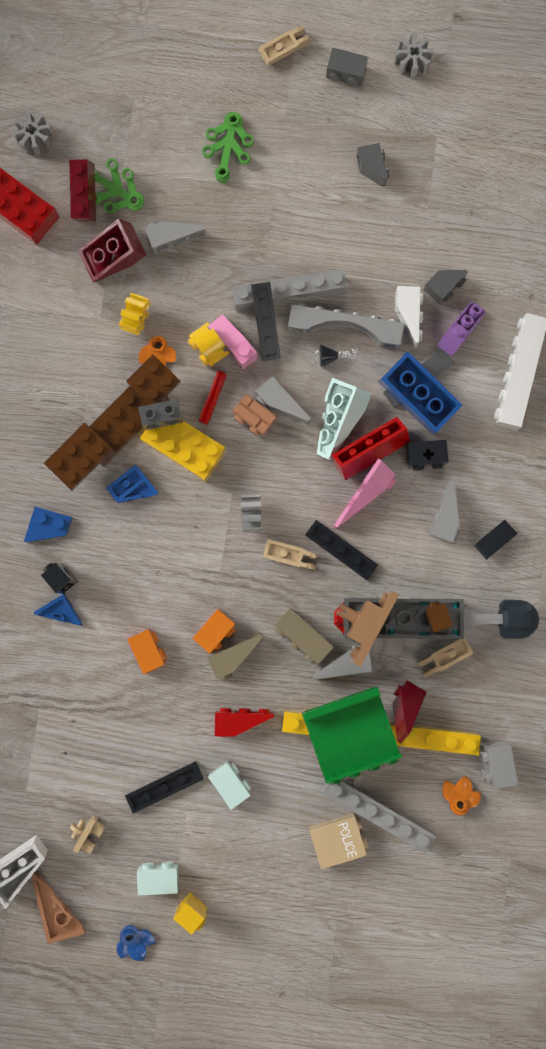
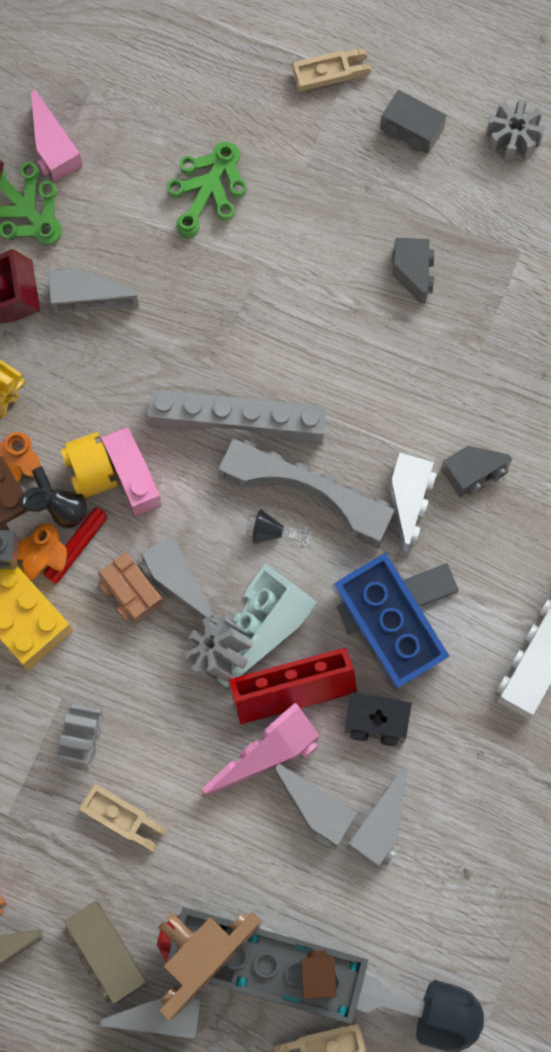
camera: 10 degrees right, 10 degrees down
black tile [251,281,281,361] -> none
black tile [305,520,378,580] -> none
medium lavender slope [437,301,486,357] -> none
black slope [474,520,517,560] -> none
none -> orange plate [17,523,67,580]
none -> black piece [20,466,87,529]
none -> bright pink slope [31,90,82,183]
none -> light grey gear [185,616,252,682]
none -> light grey slope [275,763,358,849]

